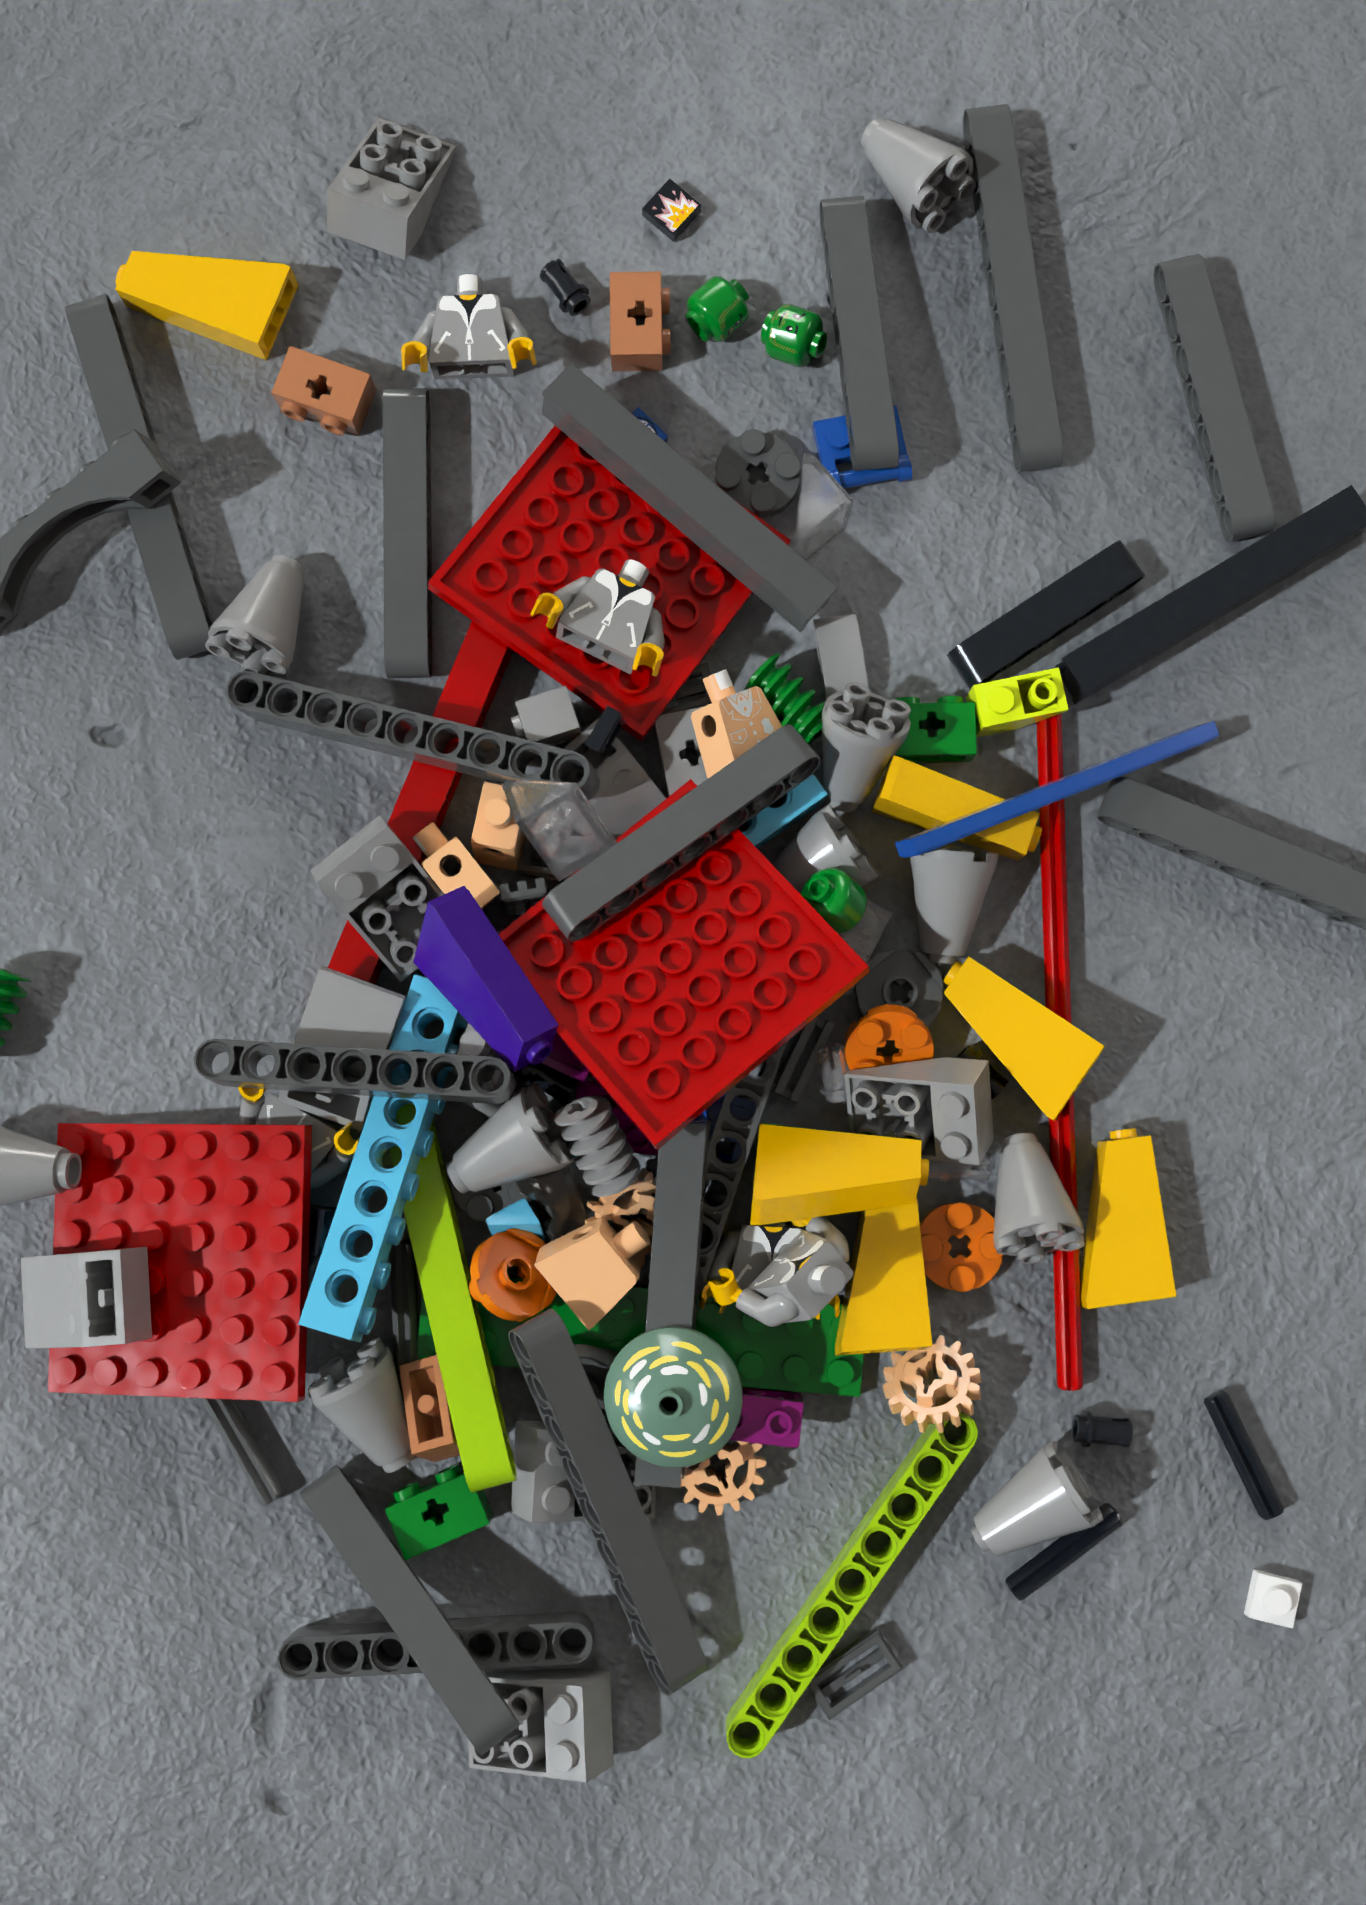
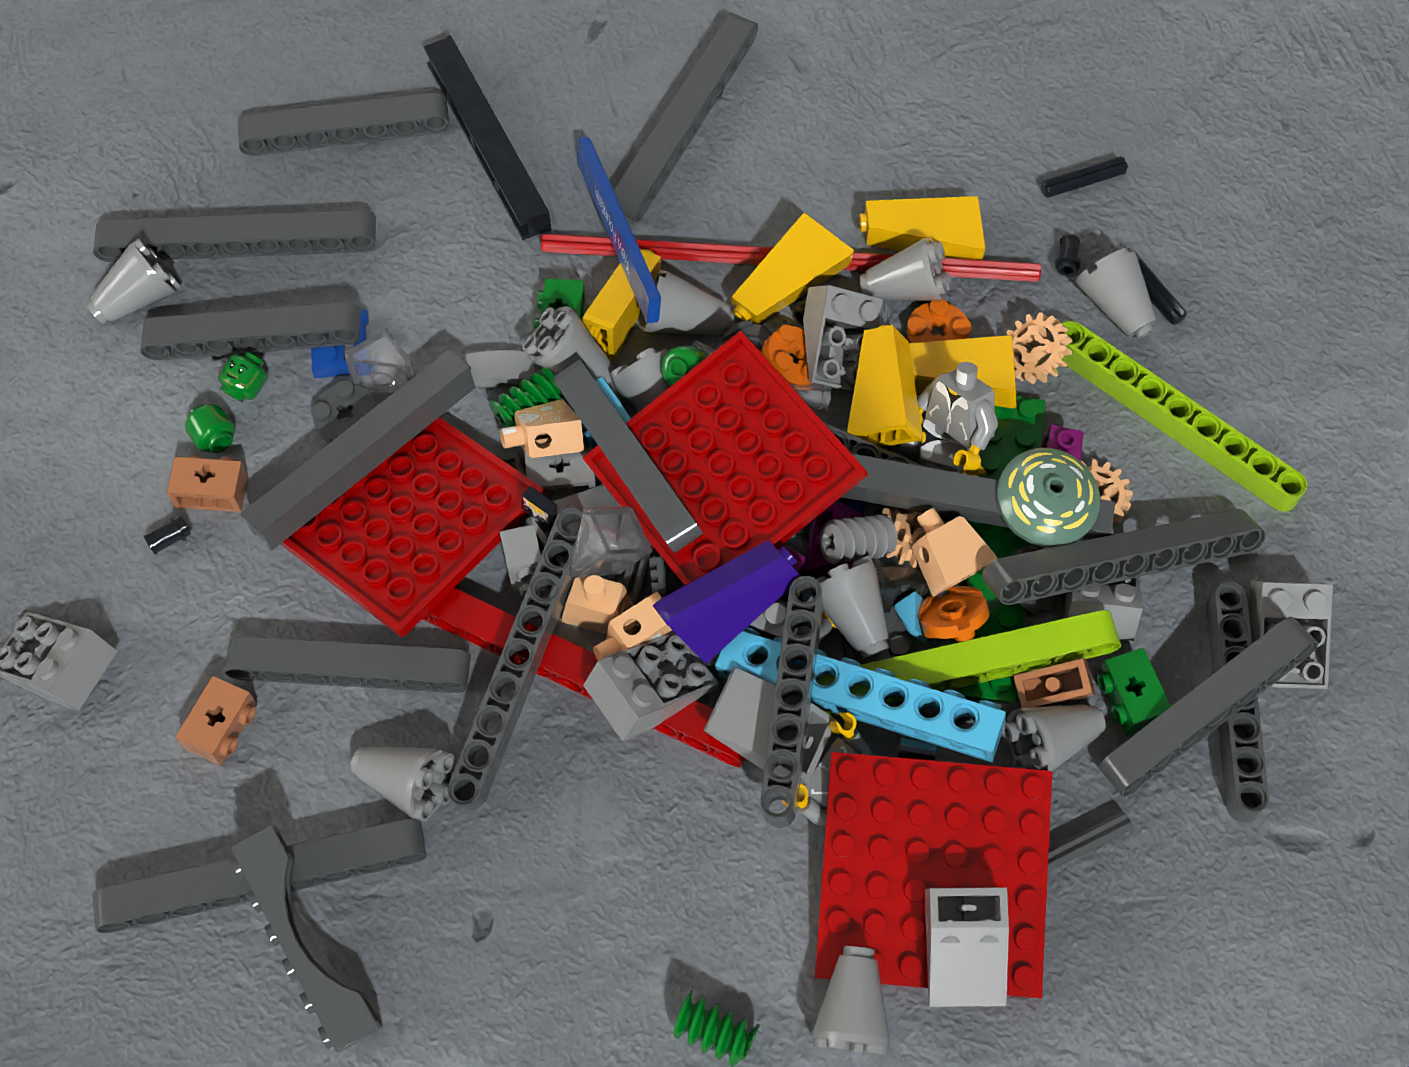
camera: 85 degrees left, 20 degrees down
yellow slope [115,251,299,361] -> none
light grey torso [401,274,537,379] -> none
light grey torso [530,559,665,676] -> none
black tile [642,179,701,242] -> none
dark grey tile [807,1626,904,1720] -> none
black beam [947,540,1145,690] -> none
neon yellow slope [966,667,1069,738] -> none
white plate [1244,1569,1302,1629] -> none

